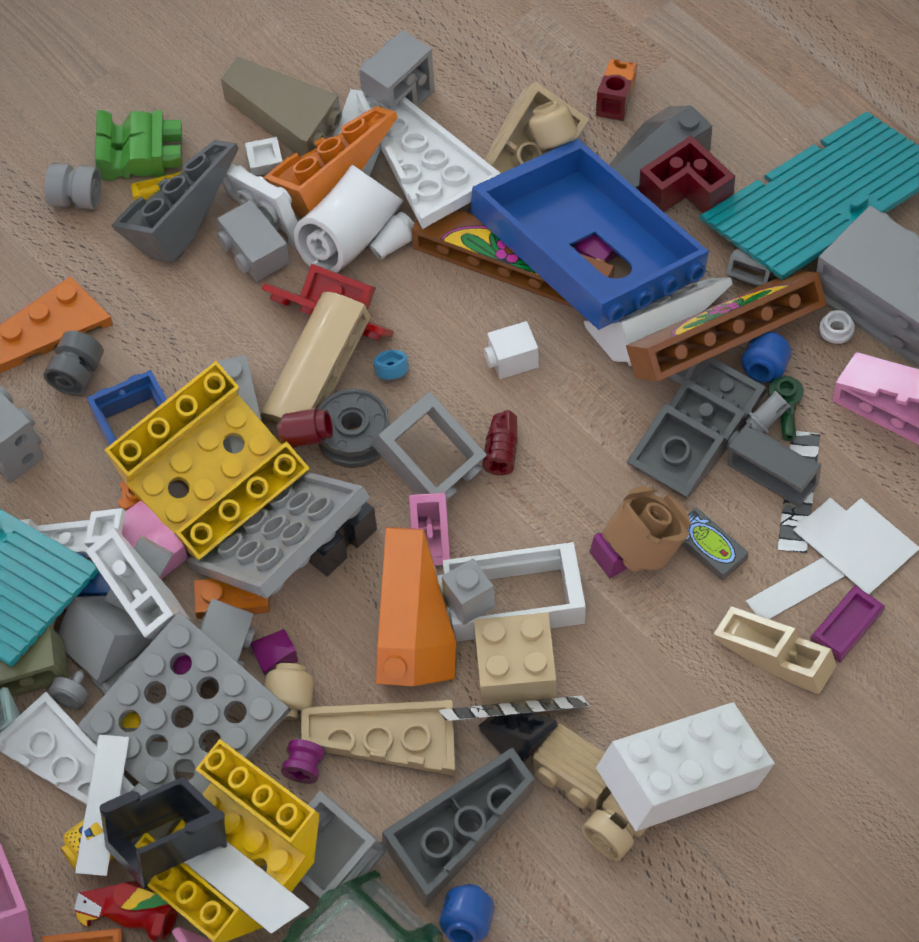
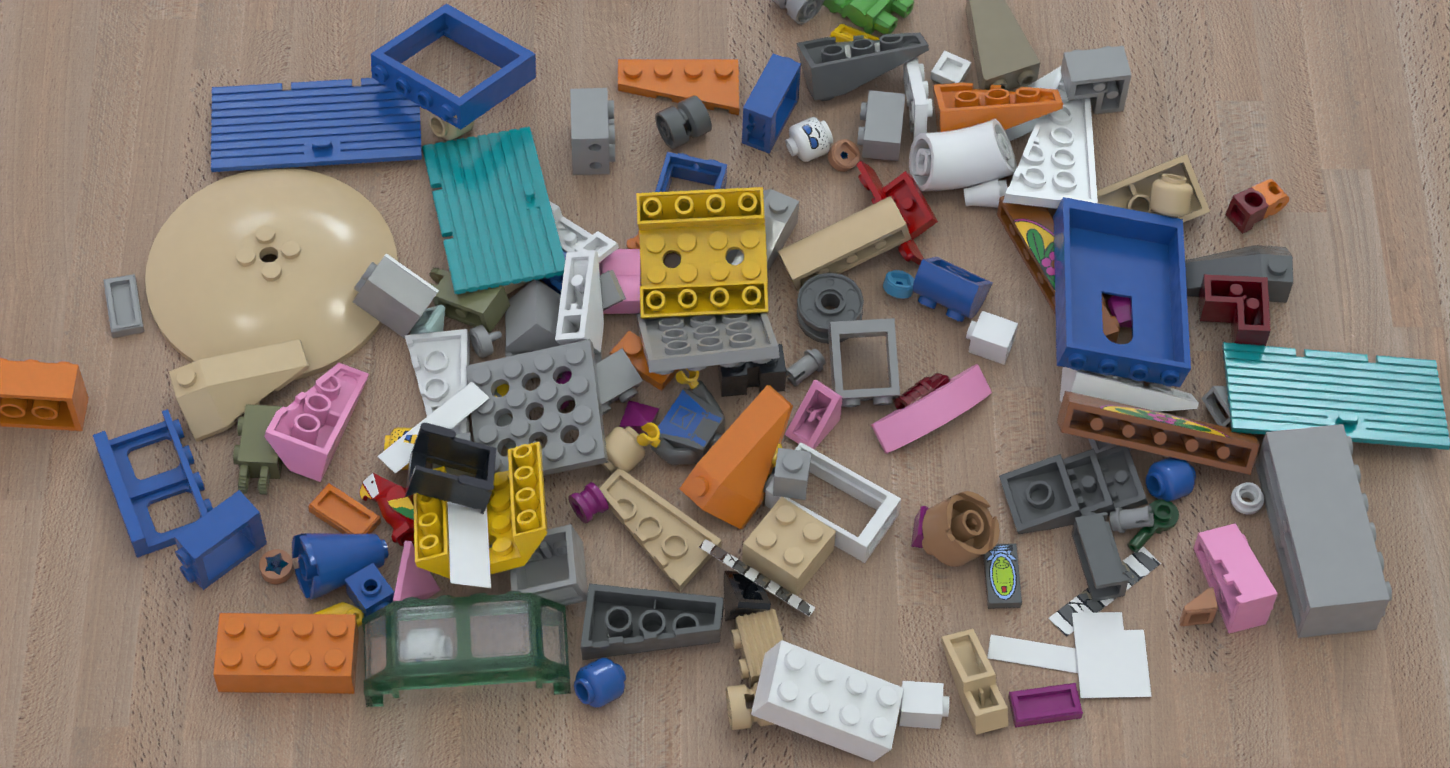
camera: 35 degrees right, 0 degrees up
dark red brick [277,408,333,448] -> none
none -> torso [637,368,725,465]
none -> blue window [742,53,801,154]
none -> white head [785,117,833,162]
none -> light grey pin [786,348,826,387]
none -> nougat tile [828,139,860,172]
none -> bright pink slope [871,364,992,453]
none -> white brick [899,681,949,729]
none -> blue brick [913,257,993,322]
none -> nougat slope [1179,587,1218,626]

